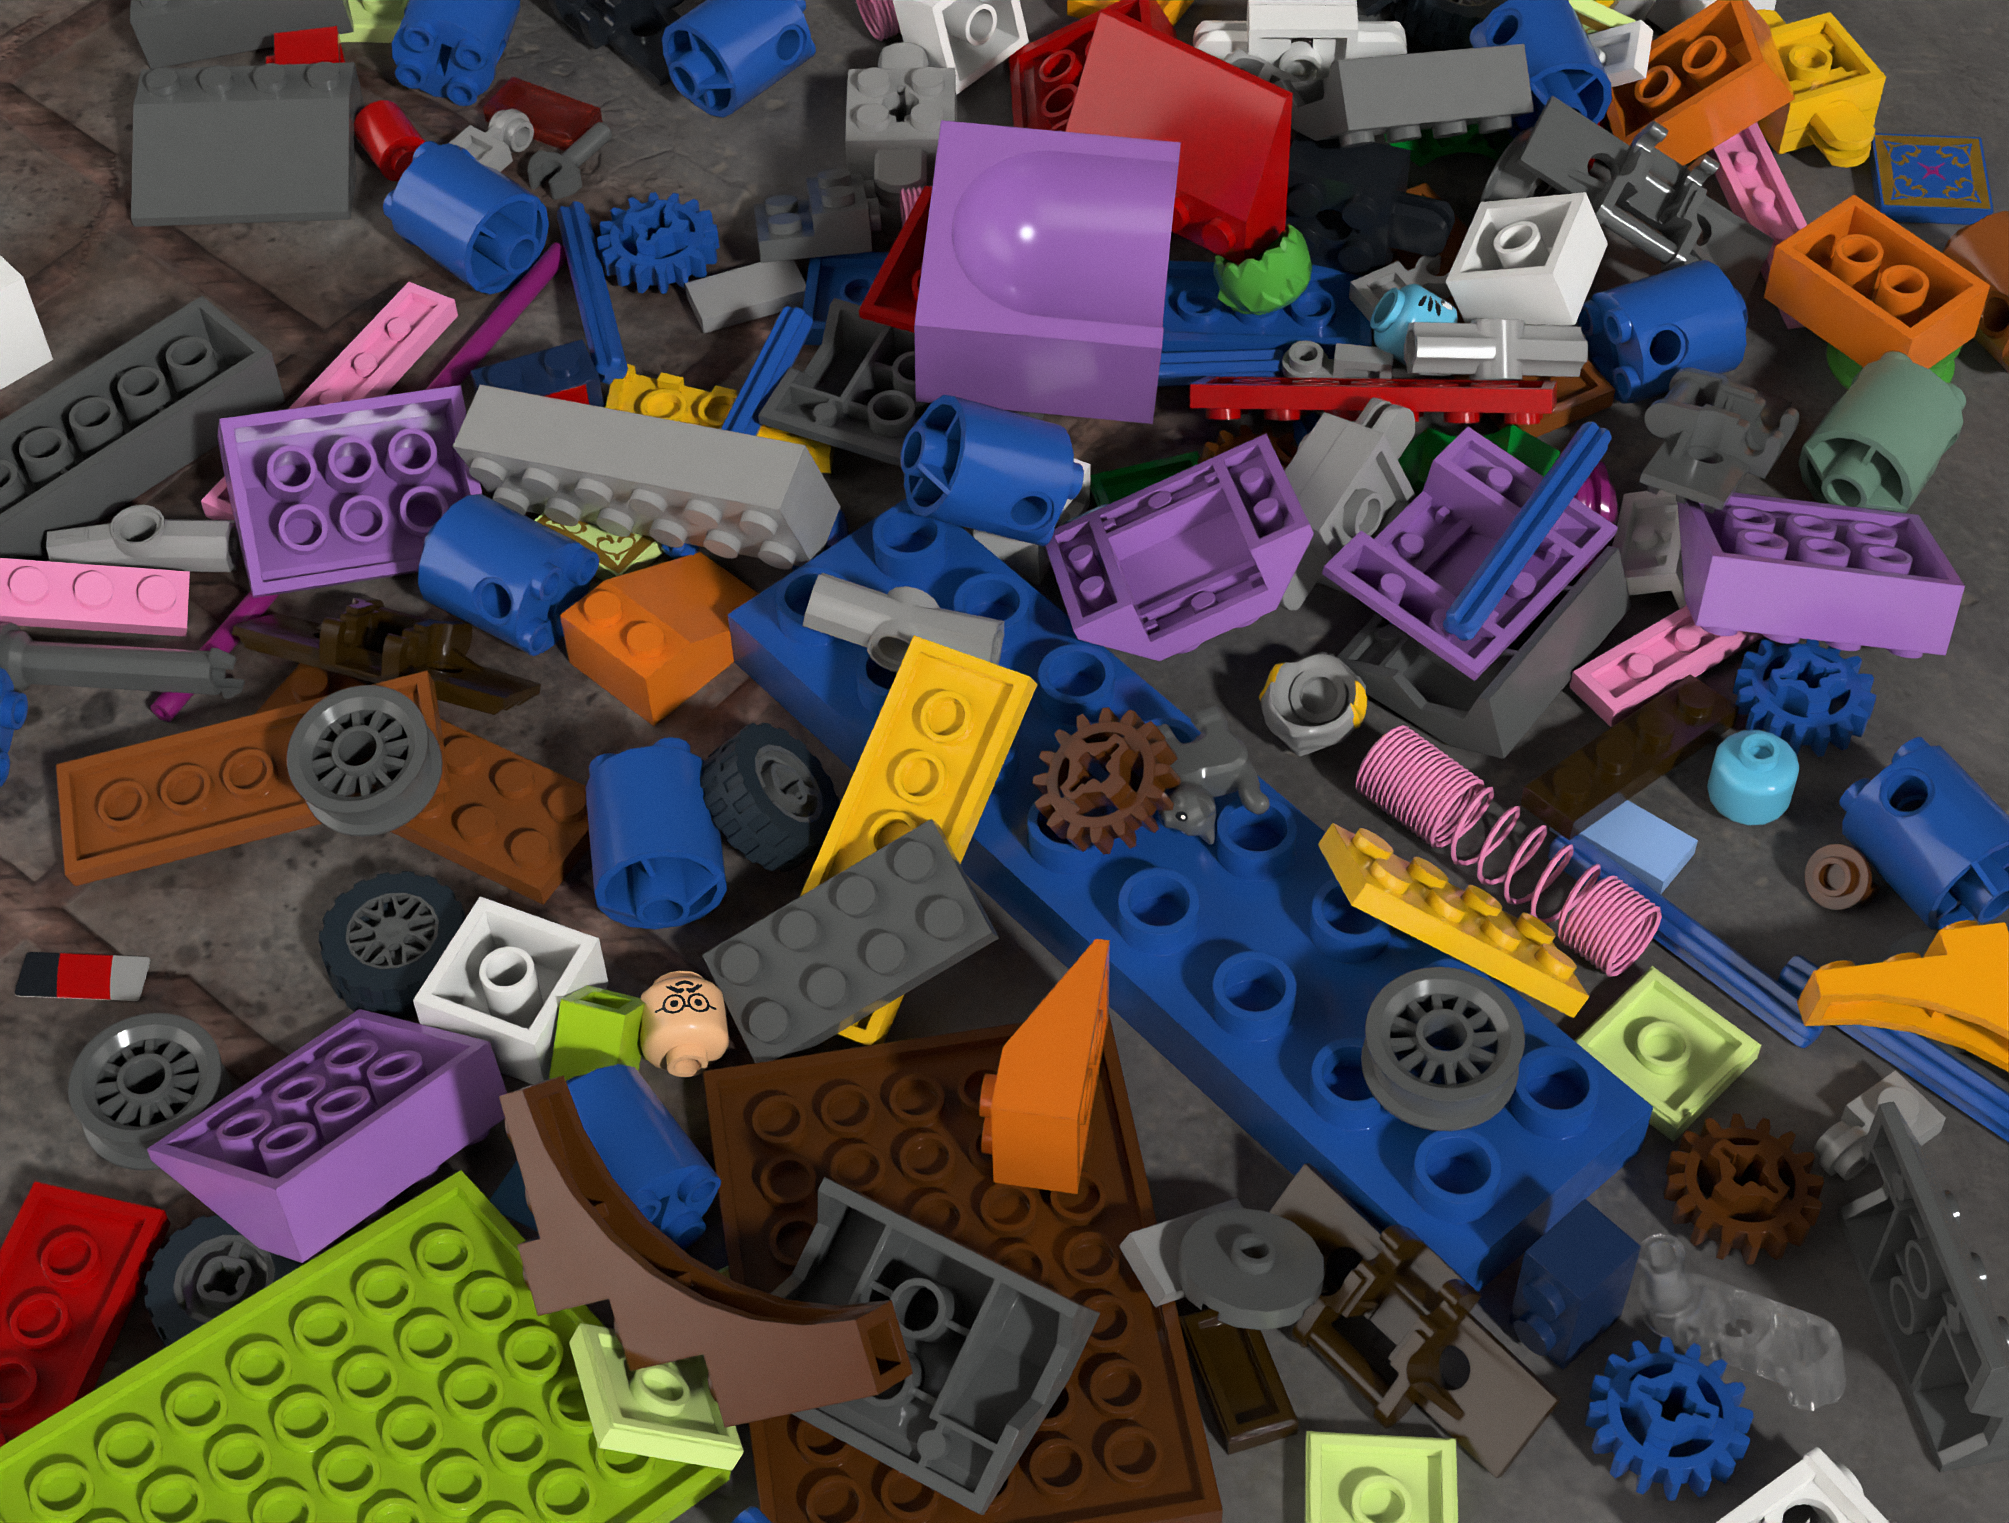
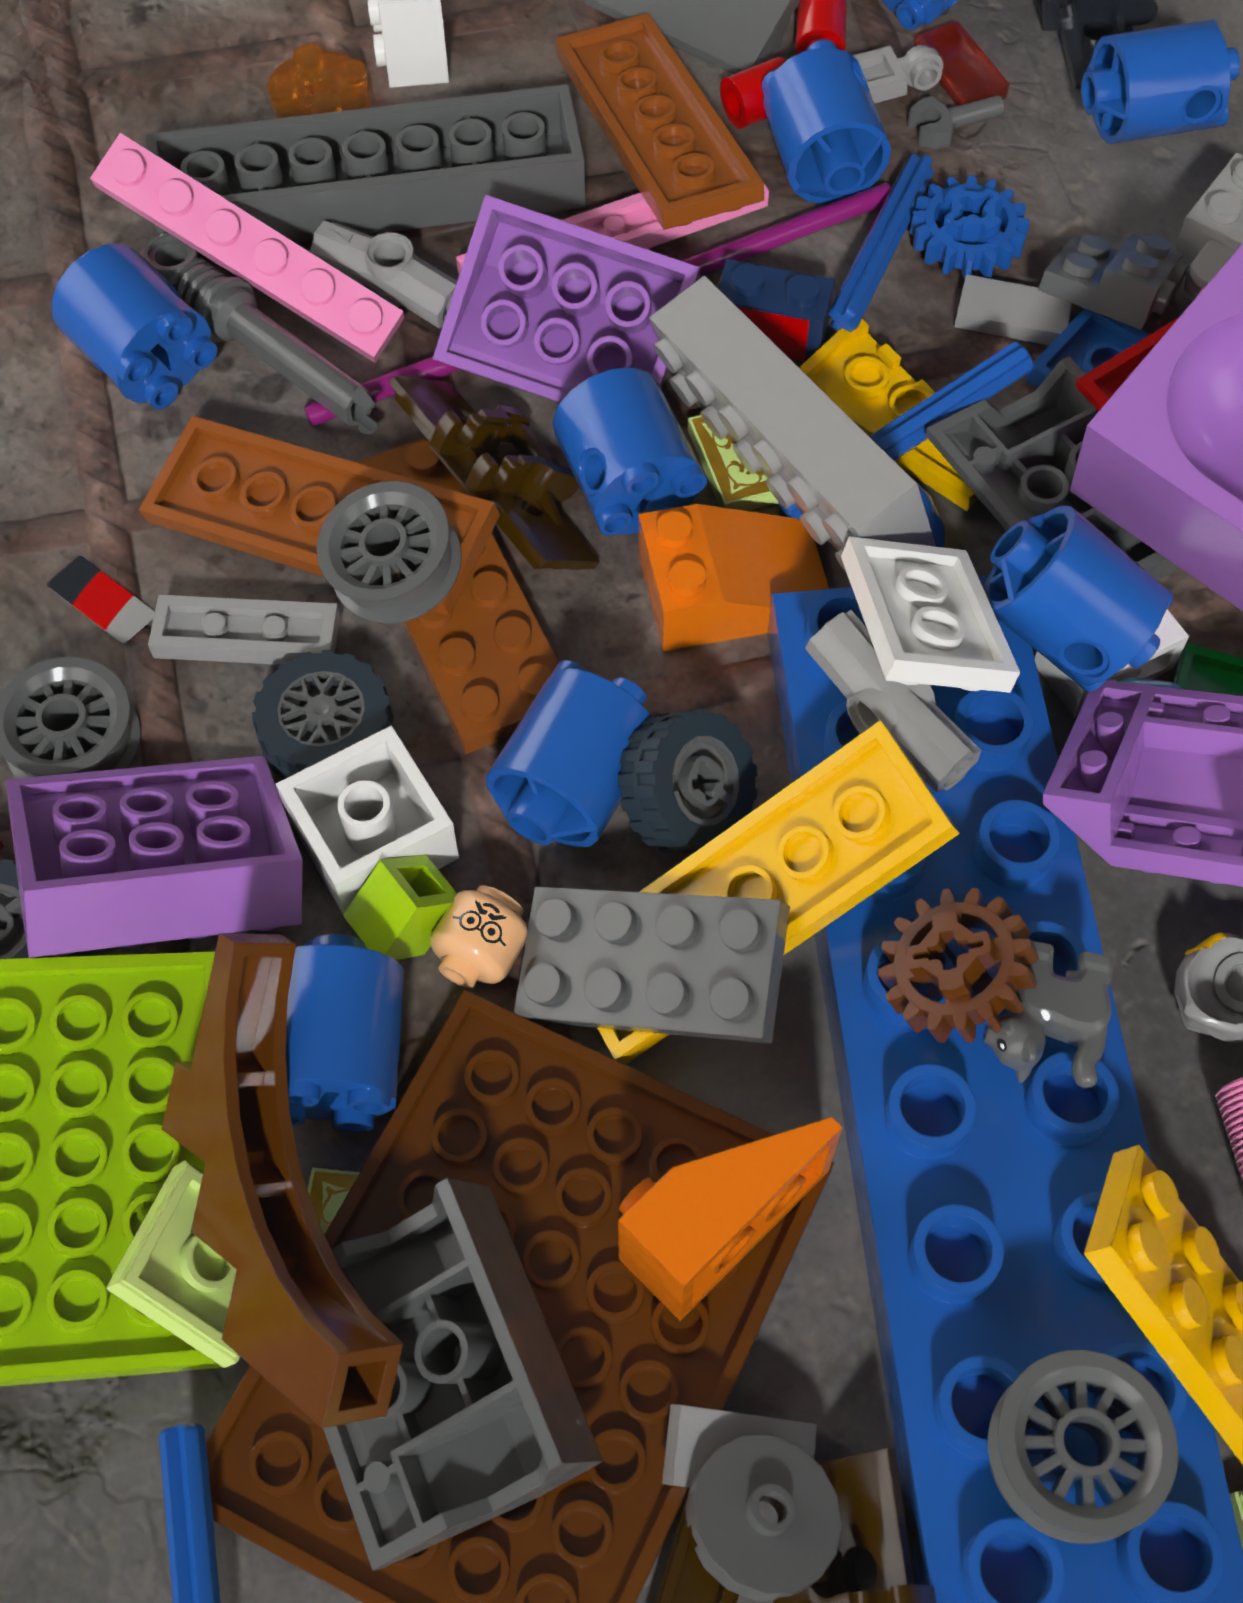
camera: 35 degrees right, 10 degrees up
none -> light grey plate [148,595,340,665]
none -> dark orange plate [555,13,764,230]
none -> red brick [720,57,786,129]
none -> white plate [841,536,1020,693]

